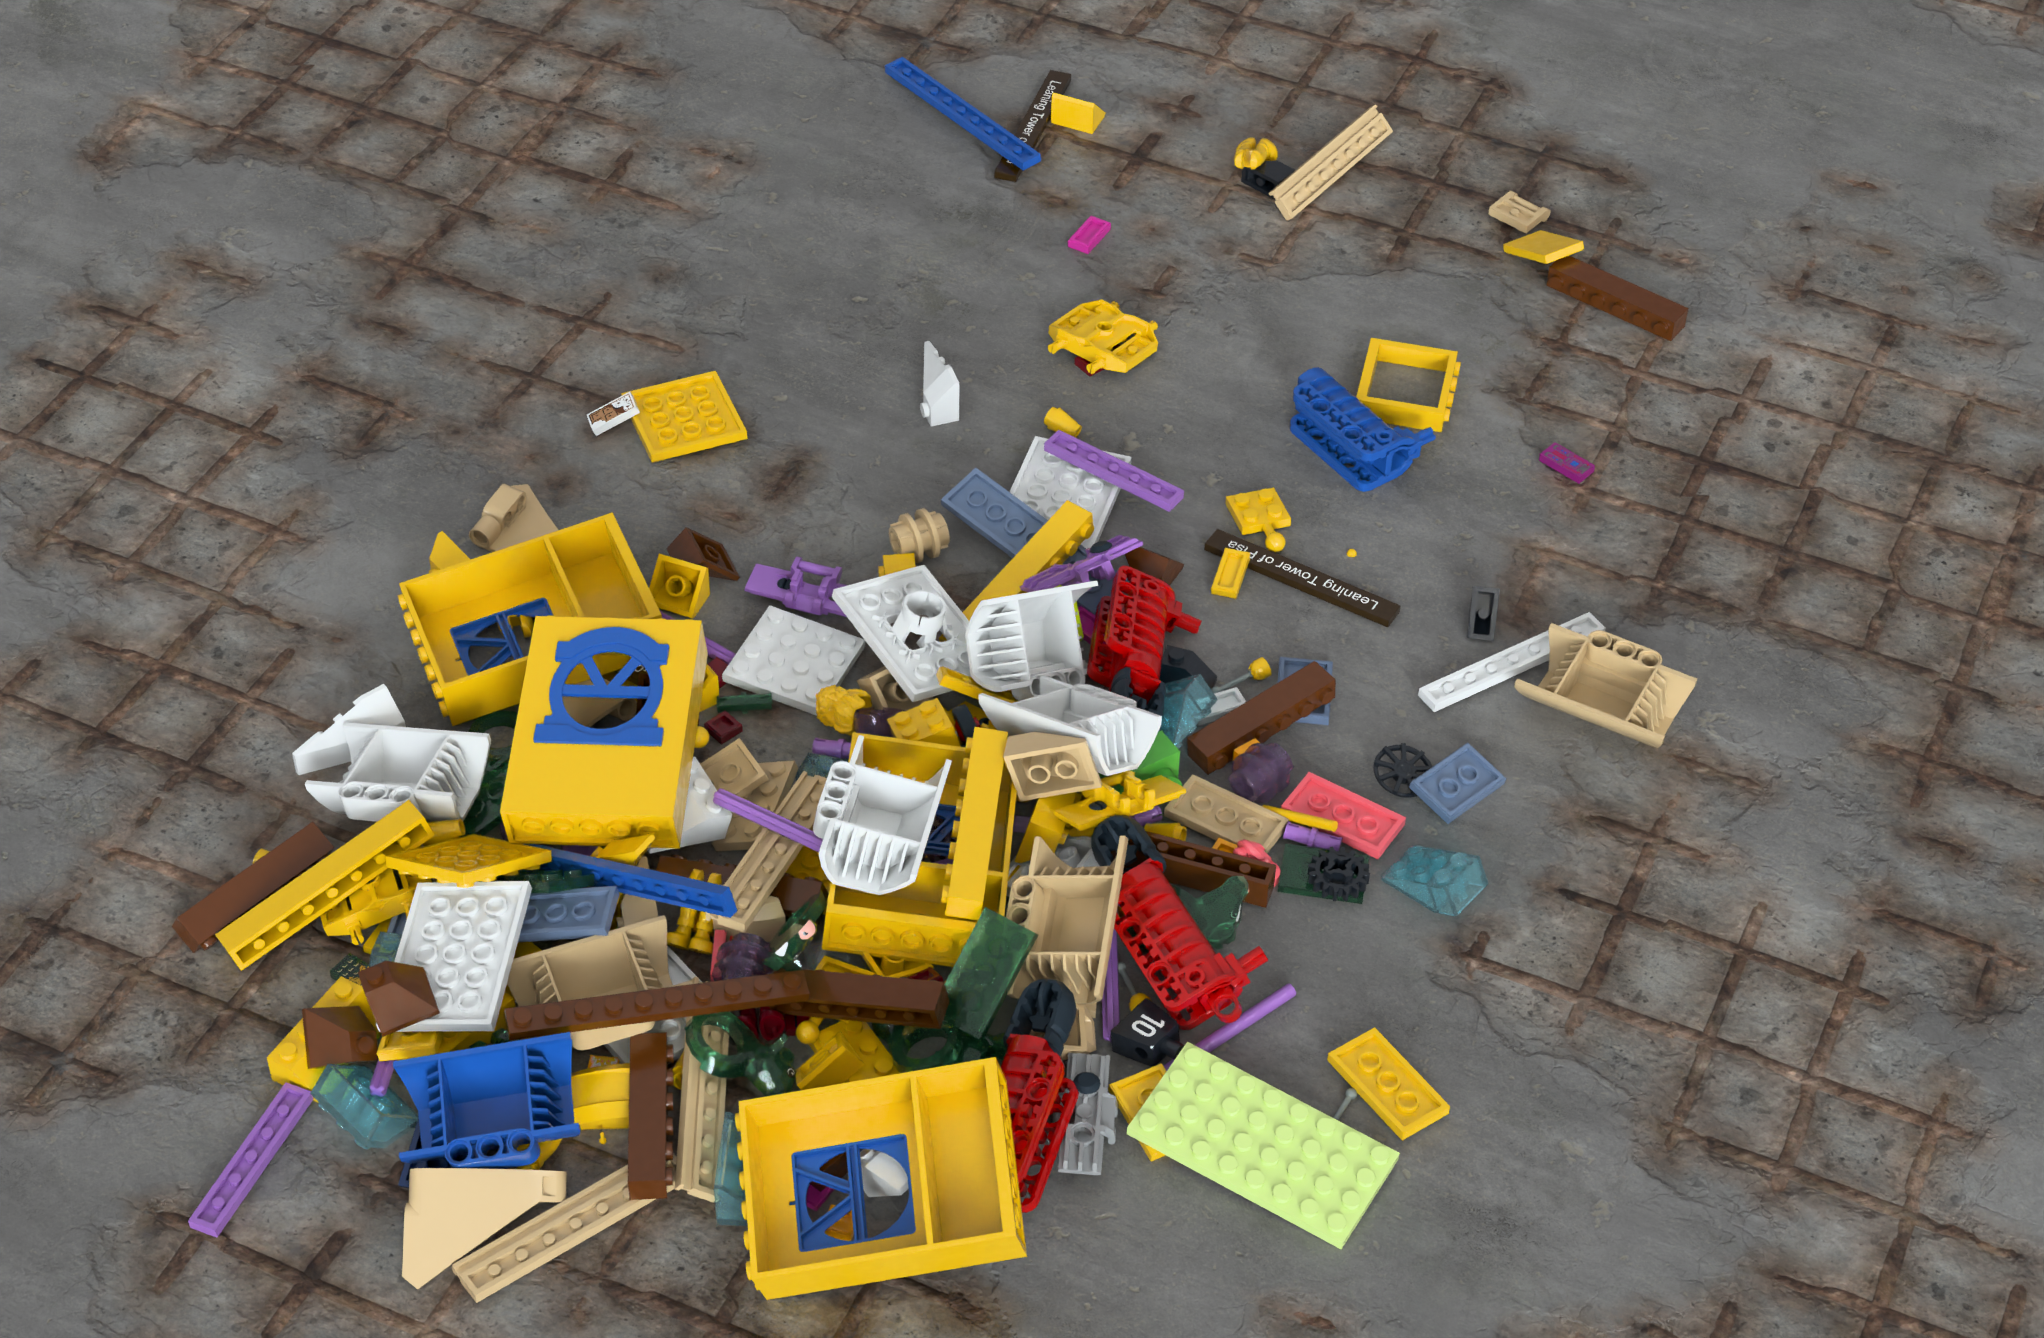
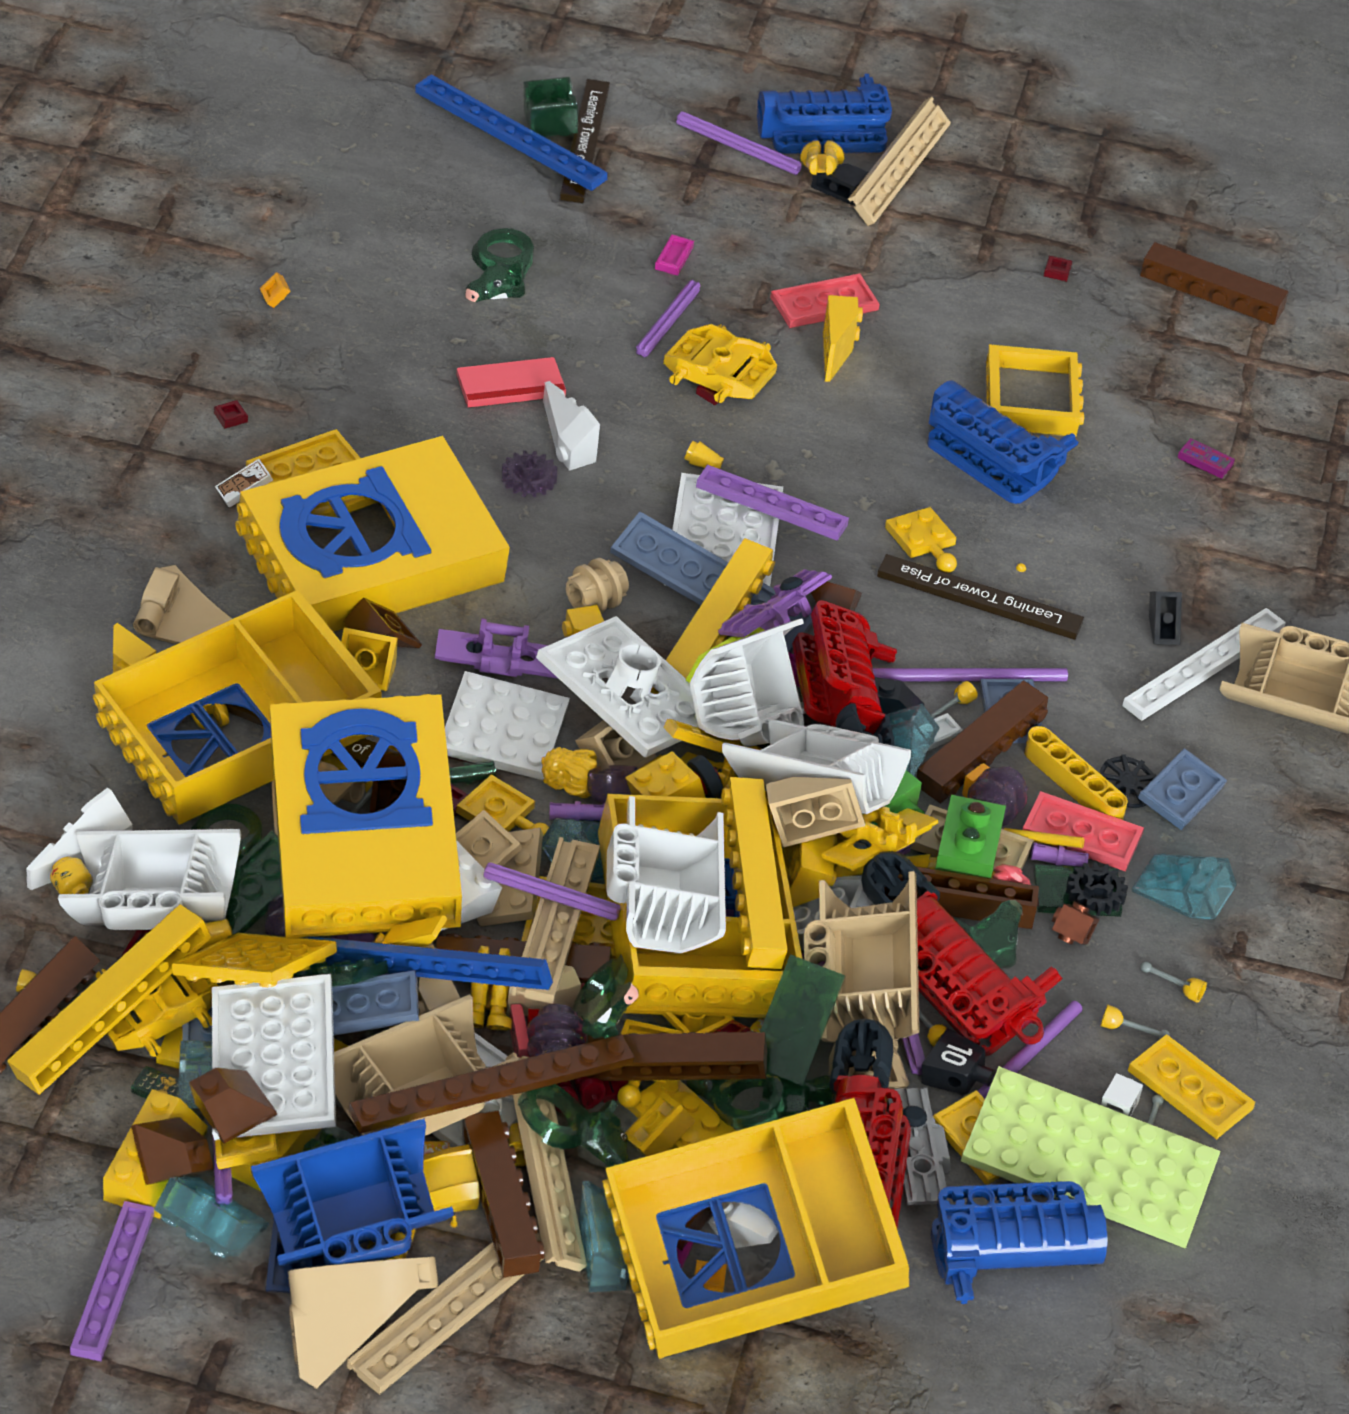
camera: 15 degrees left, 0 degrees up
yellow slope [1051,93,1106,134] -> none
yellow tile [1211,548,1250,599] -> none
tan plate [1488,191,1550,233] -> none
yellow tile [1503,230,1584,264] -> none
none -> yellow head [50,857,93,894]
none -> dark red tile [214,400,248,429]
none -> yellow panel [235,436,510,632]
none -> light orange plate [260,272,291,308]
none -> coral tile [456,357,566,408]
none -> yellow plate [456,775,551,845]
none -> clear green animal [465,228,534,302]
none -> clear purple gear [502,450,558,497]
none -> clear green piece [523,77,578,138]
none -> medium lavender axle [636,280,701,357]
none -> medium lavender axle [676,111,802,175]
none -> blue piece [757,74,892,154]
none -> coral tile [770,274,880,328]
none -> yellow slope [823,295,863,382]
none -> medium lavender piece [873,668,1068,682]
none -> blue piece [930,1181,1107,1304]
none -> bright green piece [935,795,1006,878]
none -> yellow beam [1024,726,1128,820]
none -> dark red tile [1044,255,1072,282]
none -> copper brick [1052,902,1100,945]
none -> hinge [1100,1004,1170,1039]
none -> white brick [1101,1073,1143,1117]
none -> hinge [1141,961,1207,1003]

